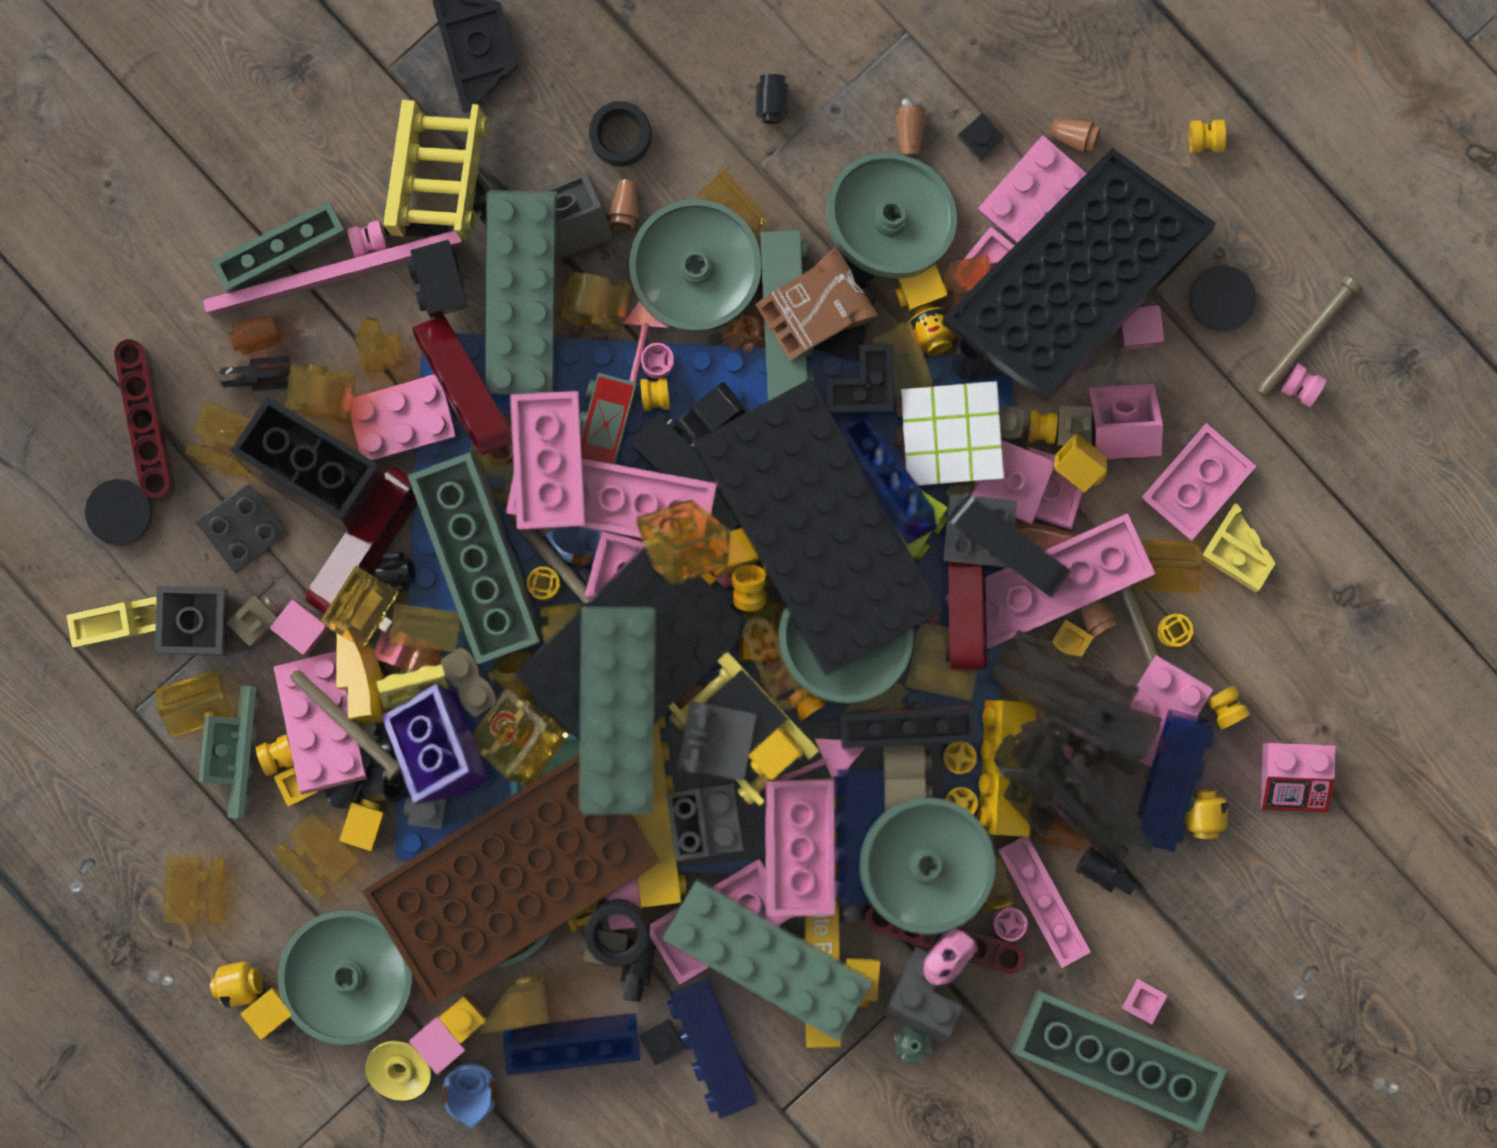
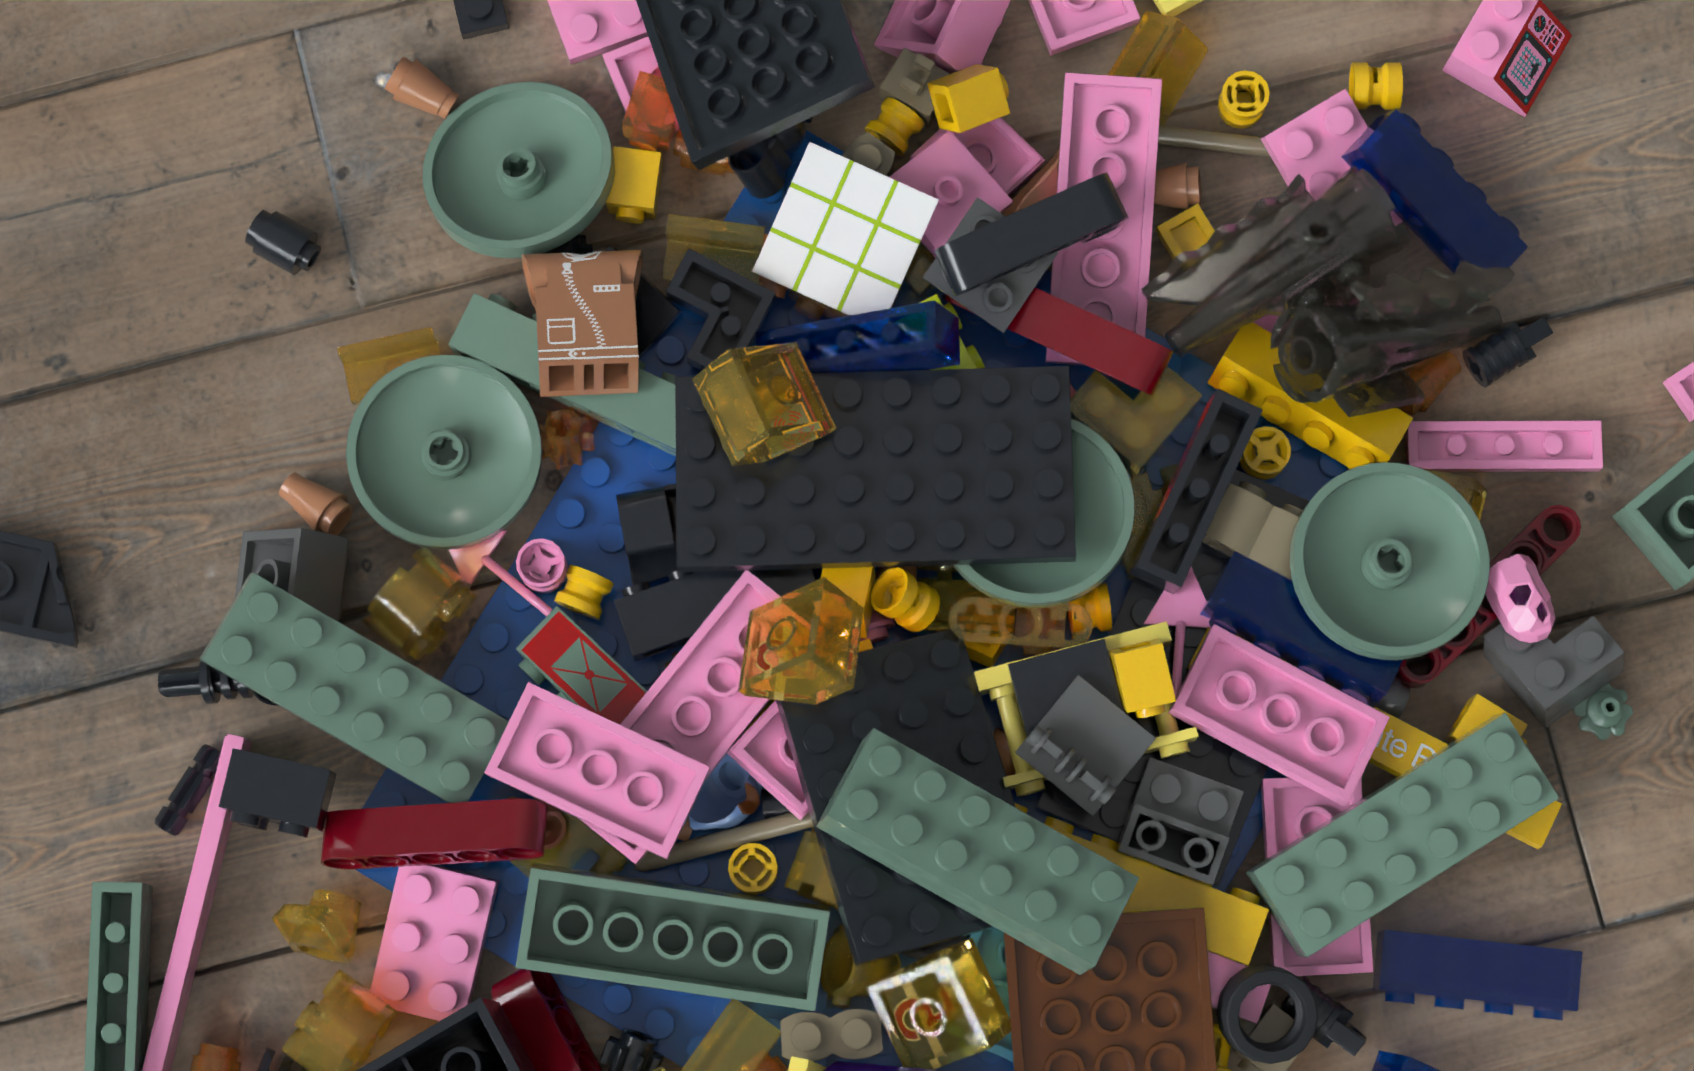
camera: 65 degrees left, 5 degrees down
bright pink wheel [347,220,388,258] -> none
light yellow fence [383,100,489,241] -> none
black tyre [589,101,651,166] -> none
black plate [639,1019,685,1065] -> none
yellow head [908,305,956,356] -> none
yellow wheel [944,787,978,815] -> none
bright pink wheel [992,906,1027,941] -> none
yellow head [1185,789,1228,839] -> none
none -> clear yellow slope [692,343,836,466]

